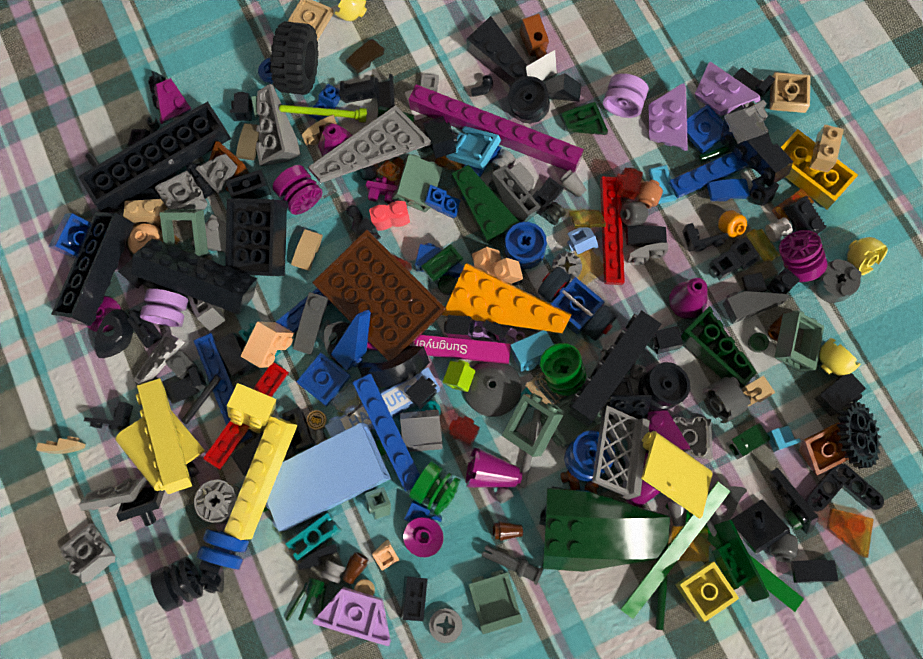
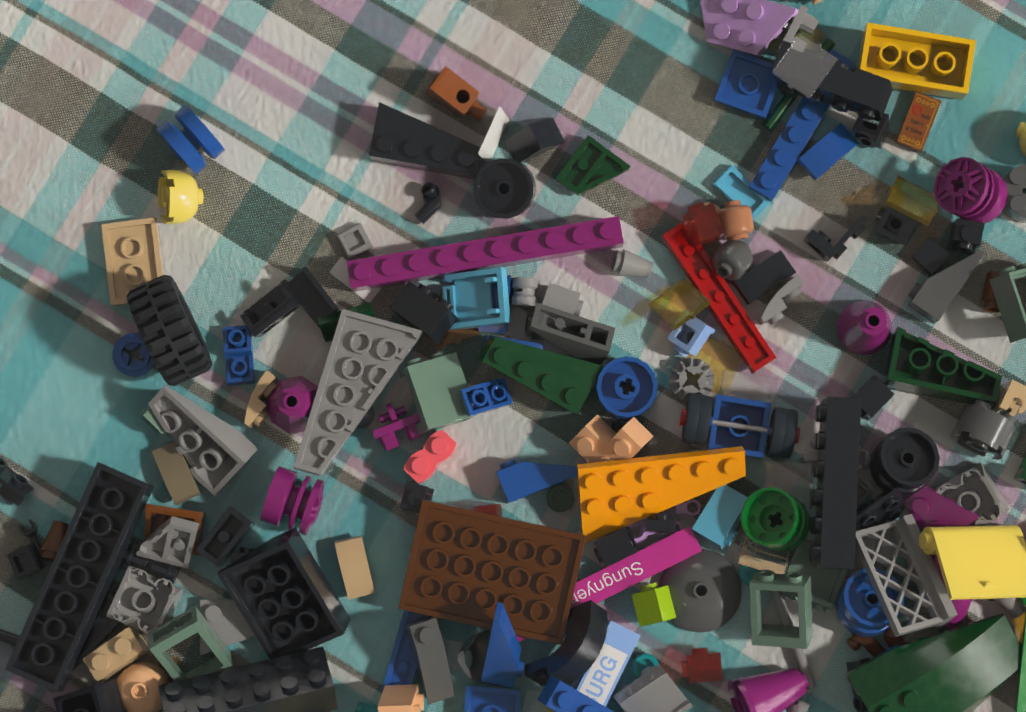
camera: 40 degrees left, 10 degrees up
magenta wing [154,78,191,124] -> none
black brick [230,92,253,121] -> none
lime piece [279,105,367,123] -> none
dark brown slope [346,39,385,74] -> none
black arm [346,205,363,231] -> none
clear orange slope [377,156,404,181] -> none
black brick [405,376,437,410] -> none
dark green tile [421,244,463,282] -> none
black slope [532,177,564,216] -> none
pearl dark grey wheel [542,201,566,225] -> none
lavender wheel [603,73,649,118] -> none
lavender wing [649,83,688,151] -> none
black brick [709,250,742,281] -> none
light orange head [718,210,747,238] -> none
dark green tile [748,333,769,353] -> none
white wheel [765,217,793,242] -> none
black brick [783,196,827,234] -> none
tan brick [810,124,844,173] -> none

